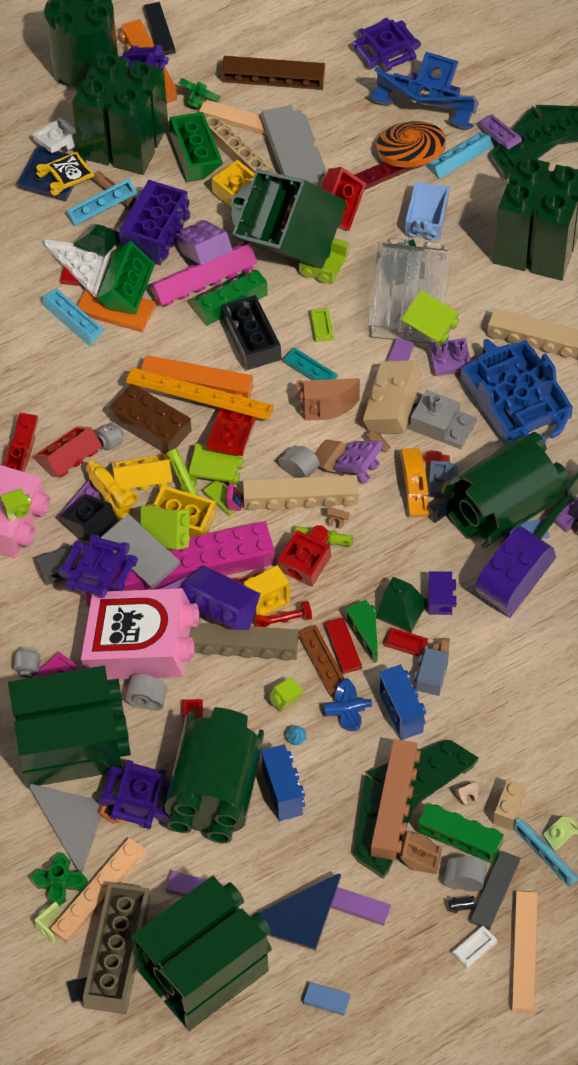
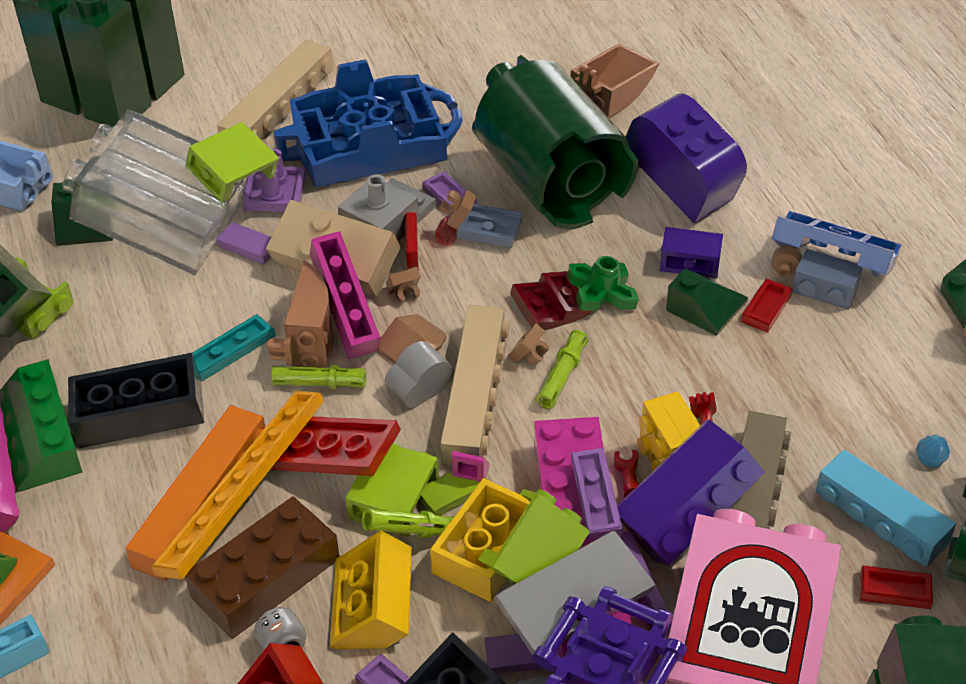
camera: 80 degrees left, 10 degrees down
yellow piece [86,460,138,520] -> none
light grey piece [126,674,168,711] -> none
lime brick [269,677,304,712] -> none
red brick [277,525,331,587] -> none
dark orange tile [298,625,345,697] -> none
lime tile [310,308,334,342] -> none
blue plant [323,678,372,731] -> none
red tile [325,617,362,674] -> none
medium lavender plate [334,441,383,484] -> none
green slope [345,599,378,663] -> none
blue brick [378,664,426,740] -> none
light orange slope [400,448,429,517] -> none
black tile [429,492,456,523] -> none
none -> lime pin [271,365,367,390]
none -> dark pink brick [309,231,380,360]
none -> red tile [405,212,419,271]
none -> medium lavender tile [422,171,477,215]
none -> medium nougat tile [439,190,476,230]
none -> dark red slope [510,271,592,330]
none -> green plant [567,256,639,311]
none -> medium lavender tile [571,448,623,541]
none -> piece [771,211,902,277]
none -> medium azure brick [816,449,956,568]

